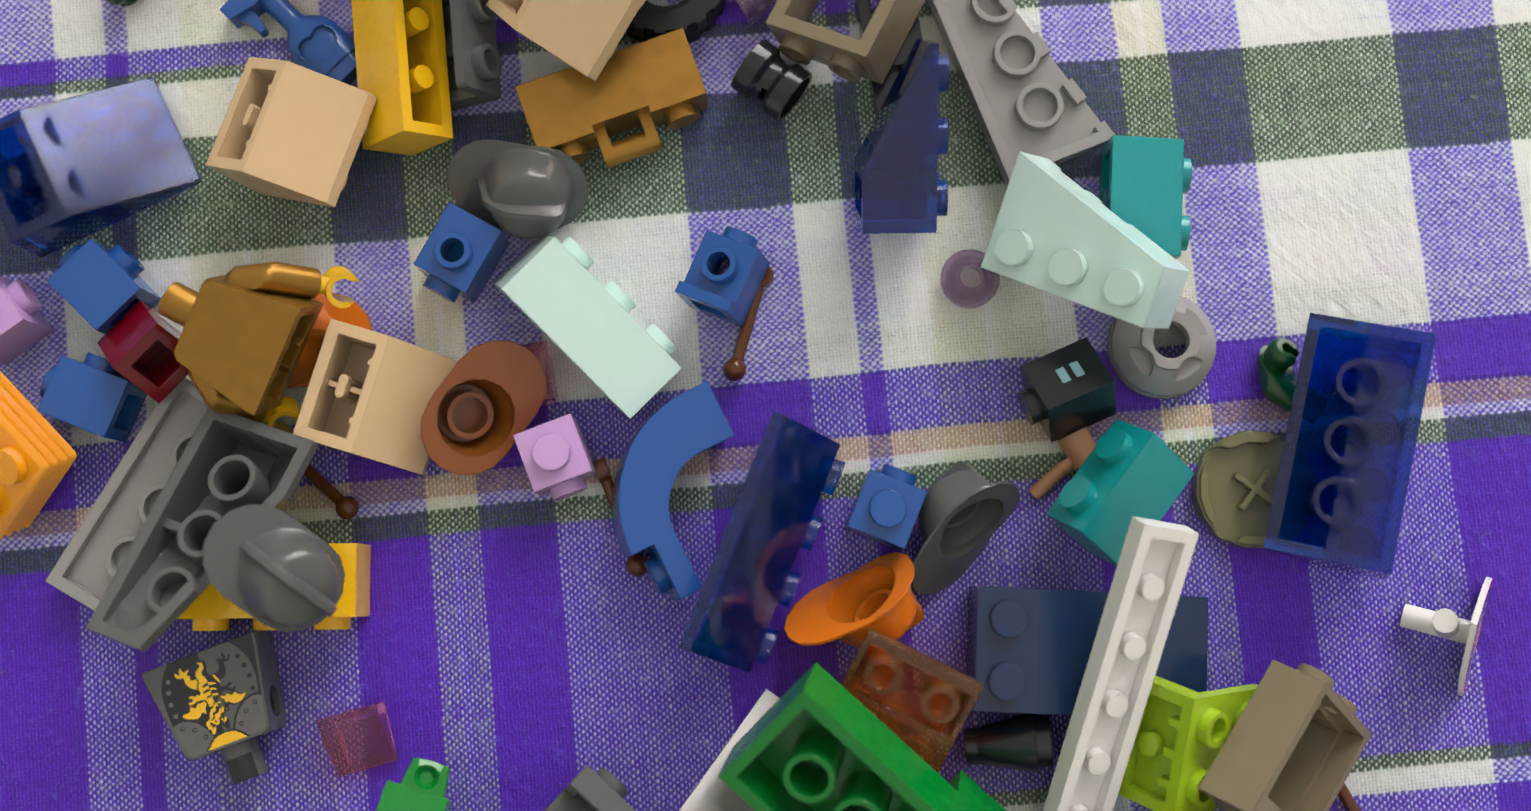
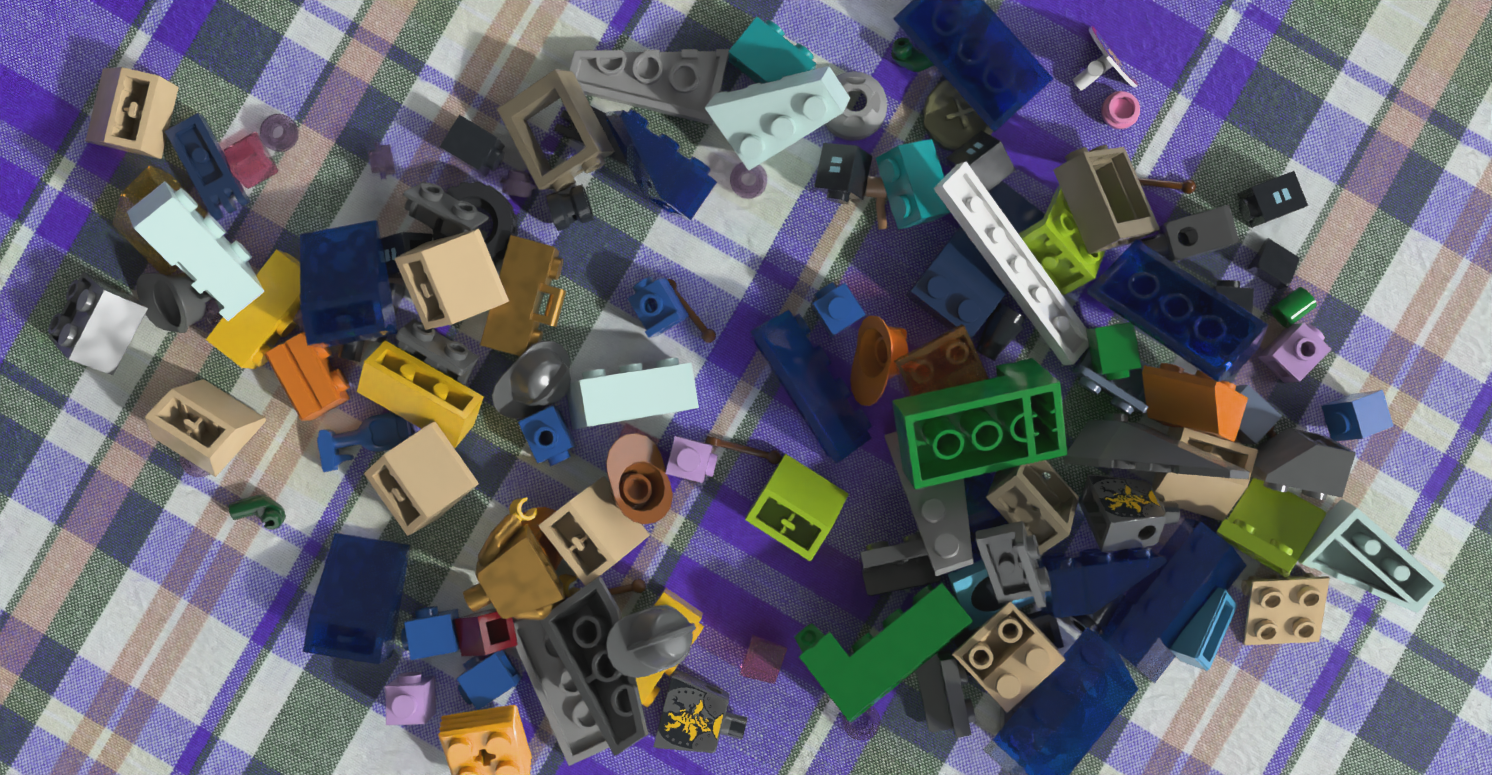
camera: 50 degrees left, 5 degrees up
blue arch [612,381,734,600] -> none
dark grey piece [911,461,1019,595] -> none
none -> lime slope [745,453,849,562]
none -> black brick [946,130,1016,191]
none -> bright pink plate [1101,91,1140,129]

